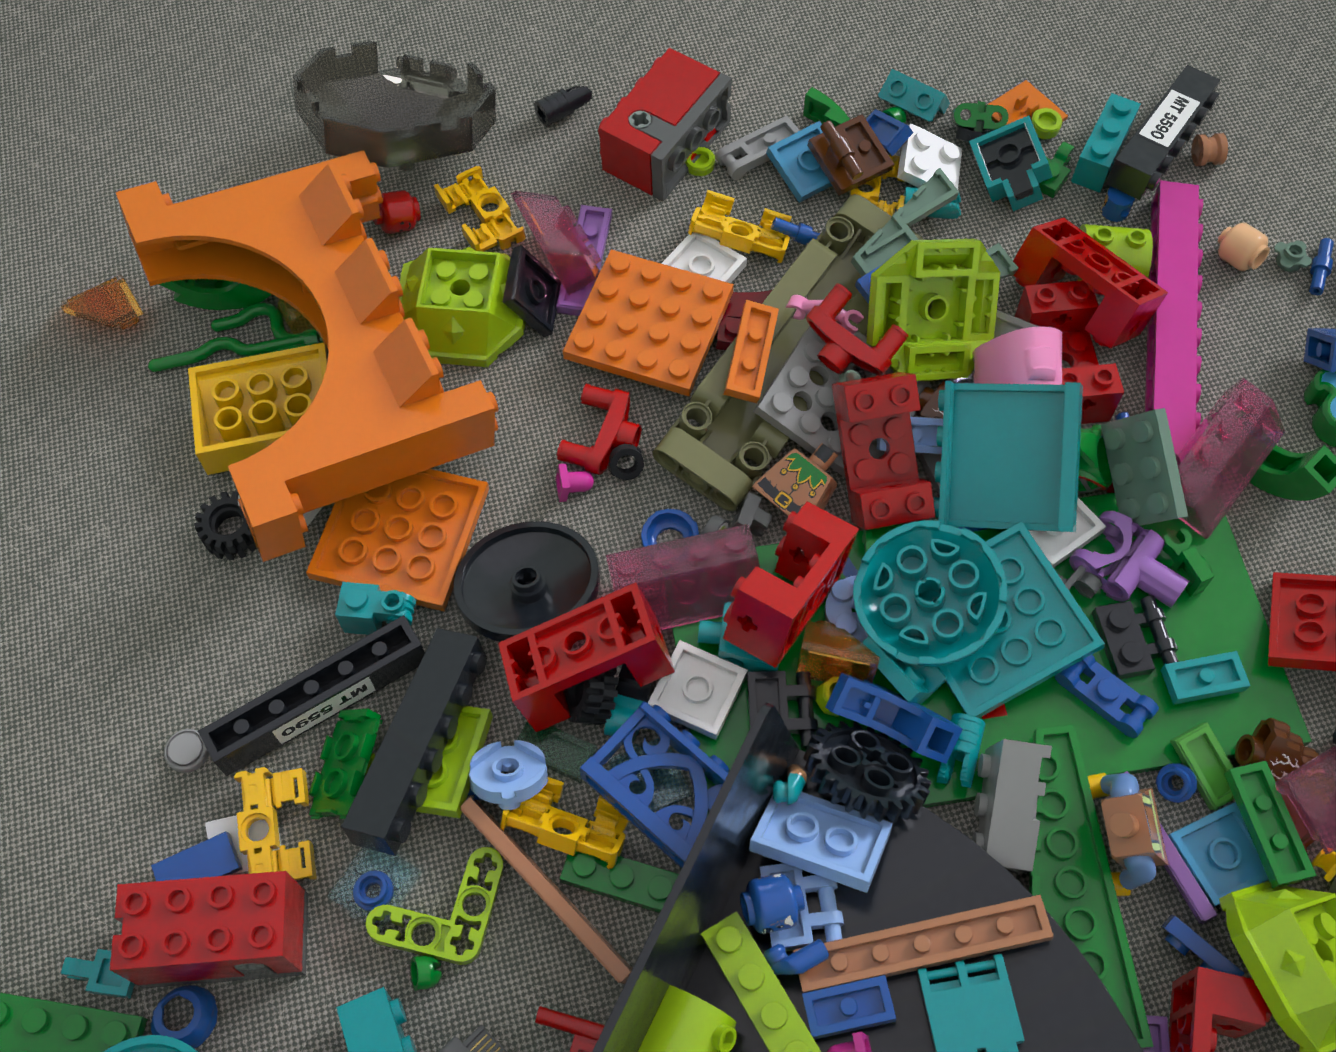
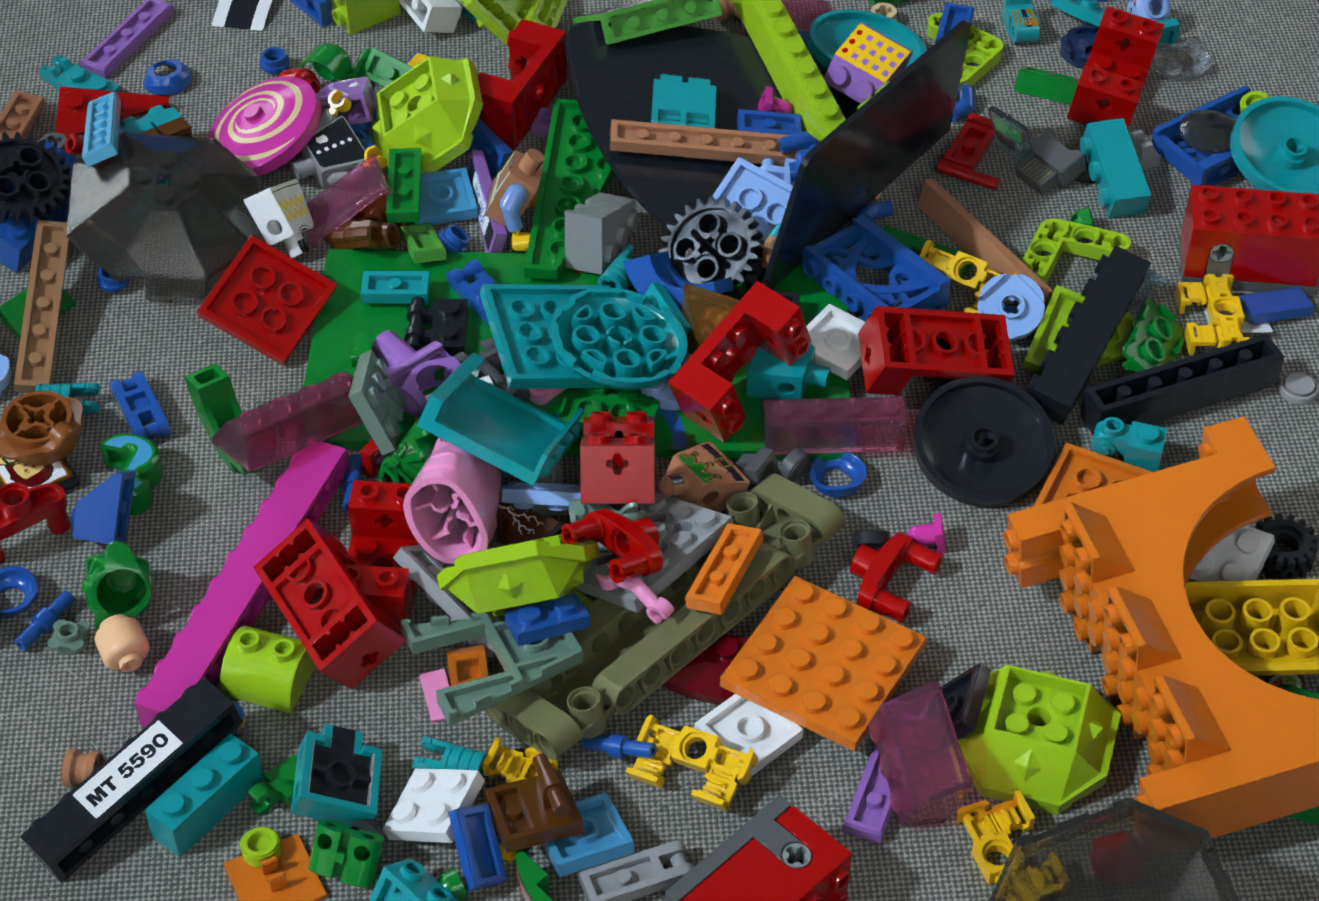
camera: 170 degrees left, 15 degrees down
none -> green piece [81,541,155,630]

